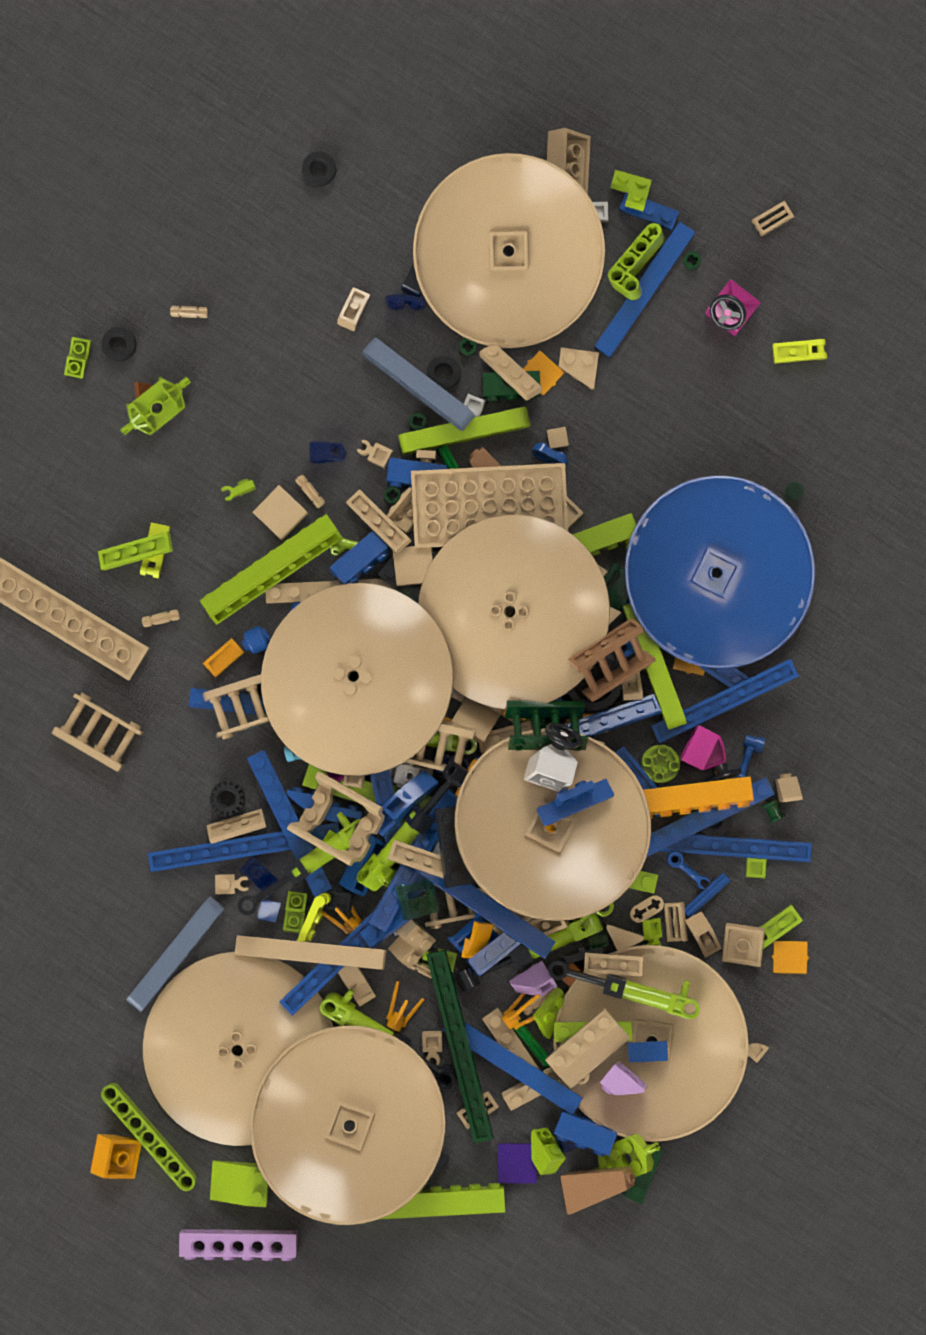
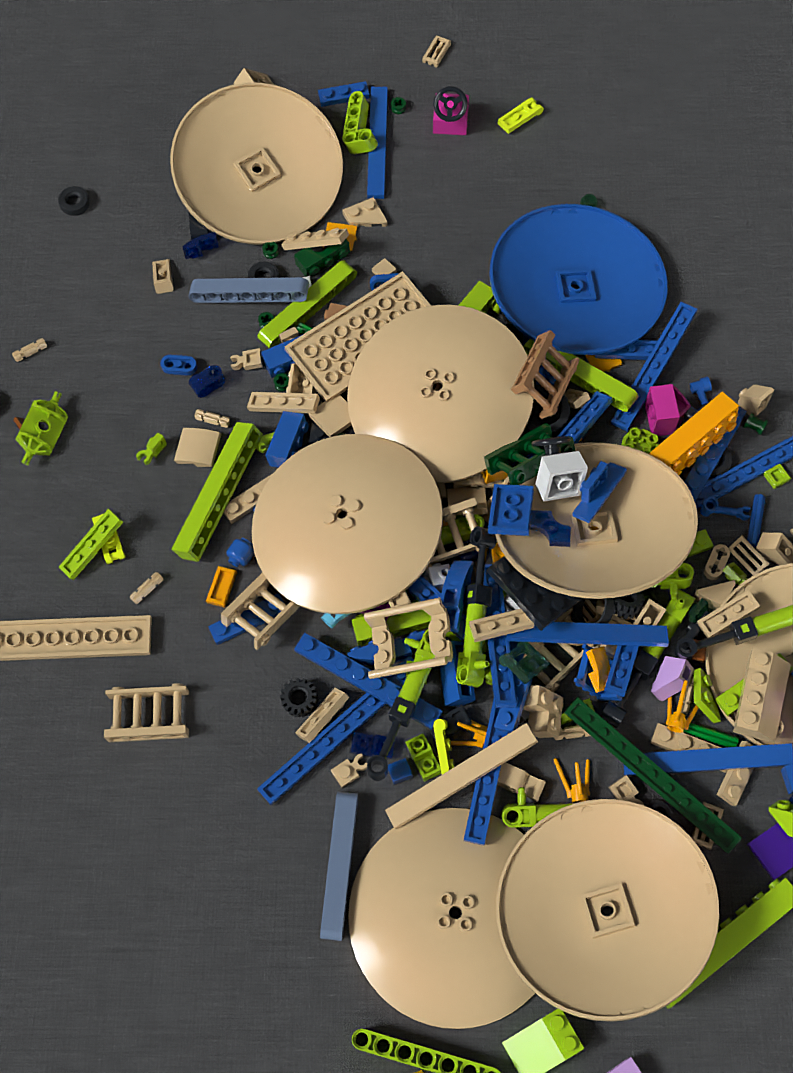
camera: 30 degrees left, 20 degrees down
lime plate [610,170,652,211] -> none
none -> blue plate [160,355,197,375]
none -> blue tile [488,484,534,536]
none -> clear blue tile [530,510,571,547]

